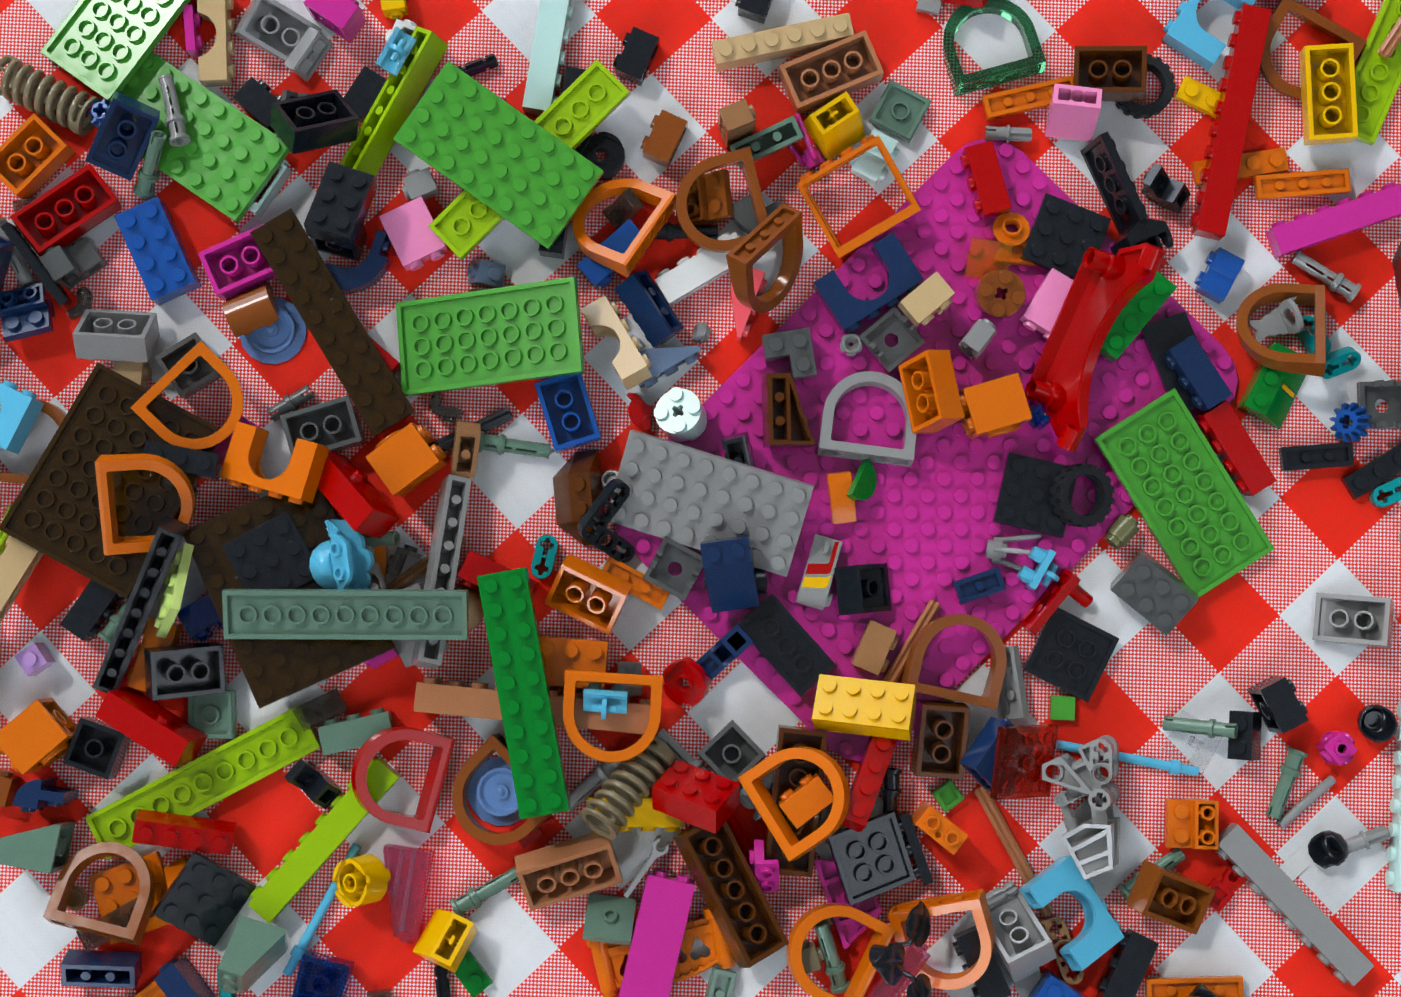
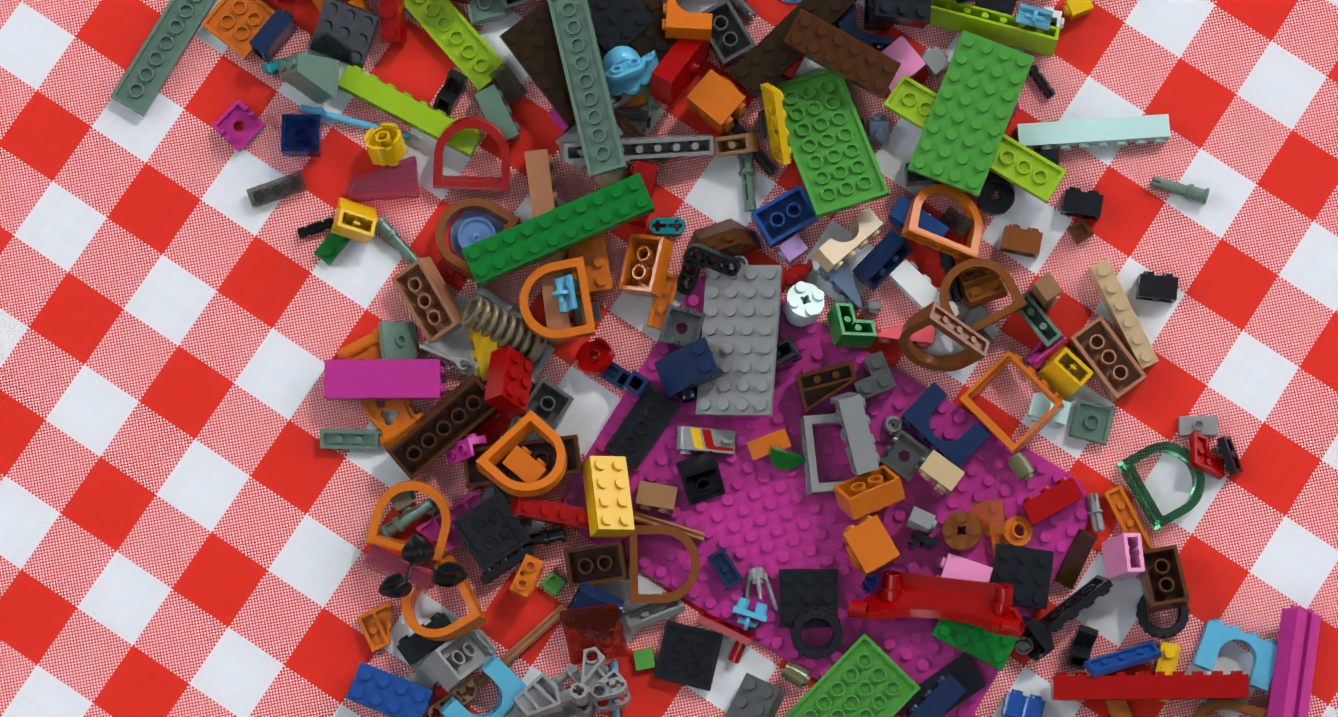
camera: 75 degrees right, 5 degrees down
none -> yellow plate [761,83,792,165]
none -> lavender brick [777,234,808,265]
none -> reddish brown brick [780,8,901,98]
none -> green brick [826,303,877,349]
none -> light grey wedge [829,391,880,475]
none -> black bracket [908,531,940,551]
none -> olive brick [1008,452,1035,482]
none -> dark brown tile [1054,529,1097,590]
none -> reddish brown plate [1067,218,1094,245]
none -> blue tile [1083,641,1162,678]

